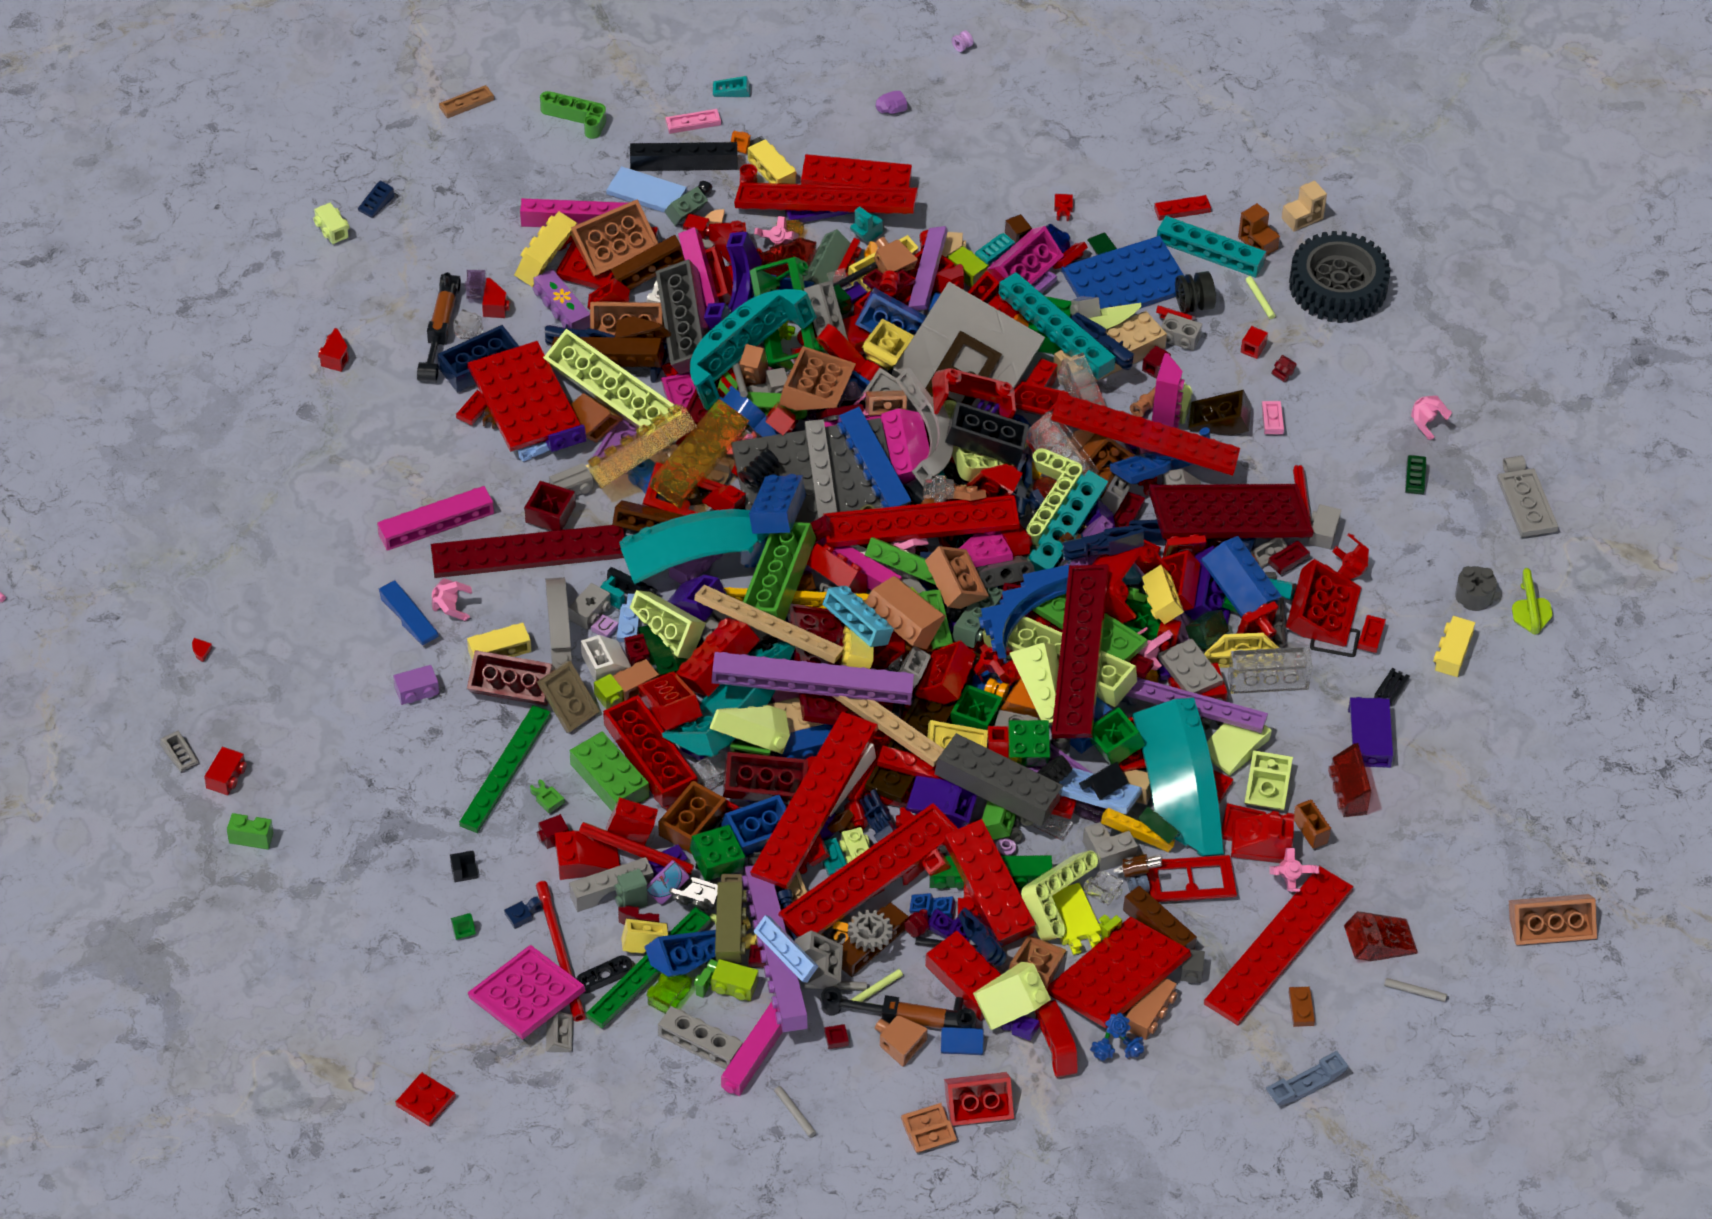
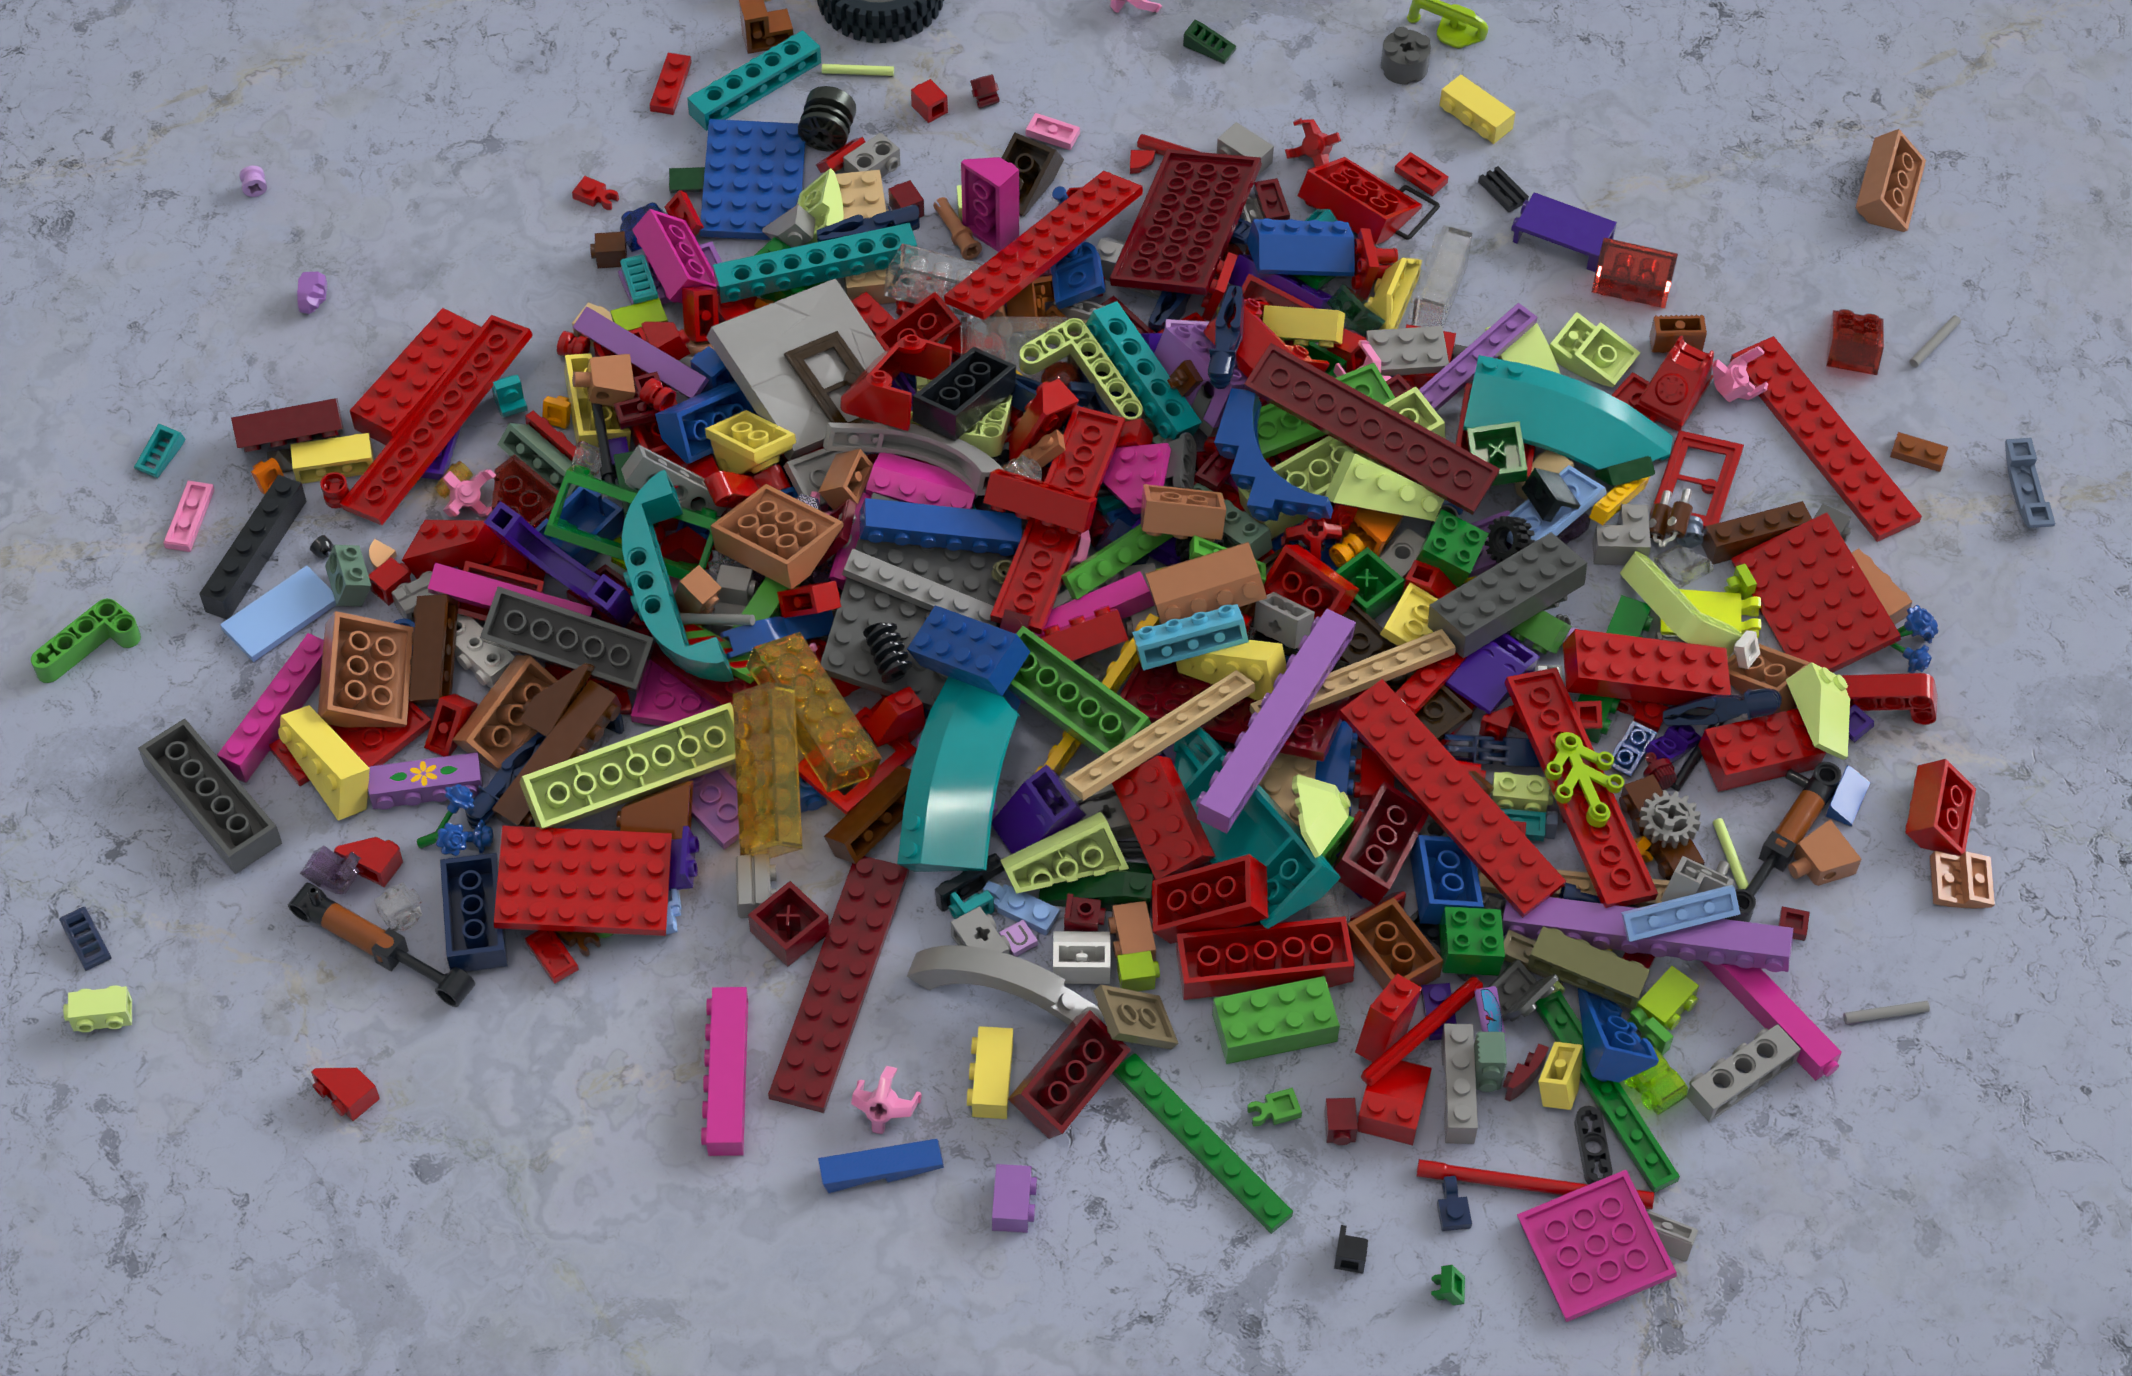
camera: 65 degrees left, 5 degrees up
none -> dark grey brick [138,718,282,874]
none -> dark red brick [231,398,344,452]
none -> blue plant [417,784,494,856]
none -> red brick [983,469,1098,535]
none -> red tile [1130,150,1155,174]
none -> lime plant [1545,732,1624,828]
none -> white plate [1734,630,1760,669]

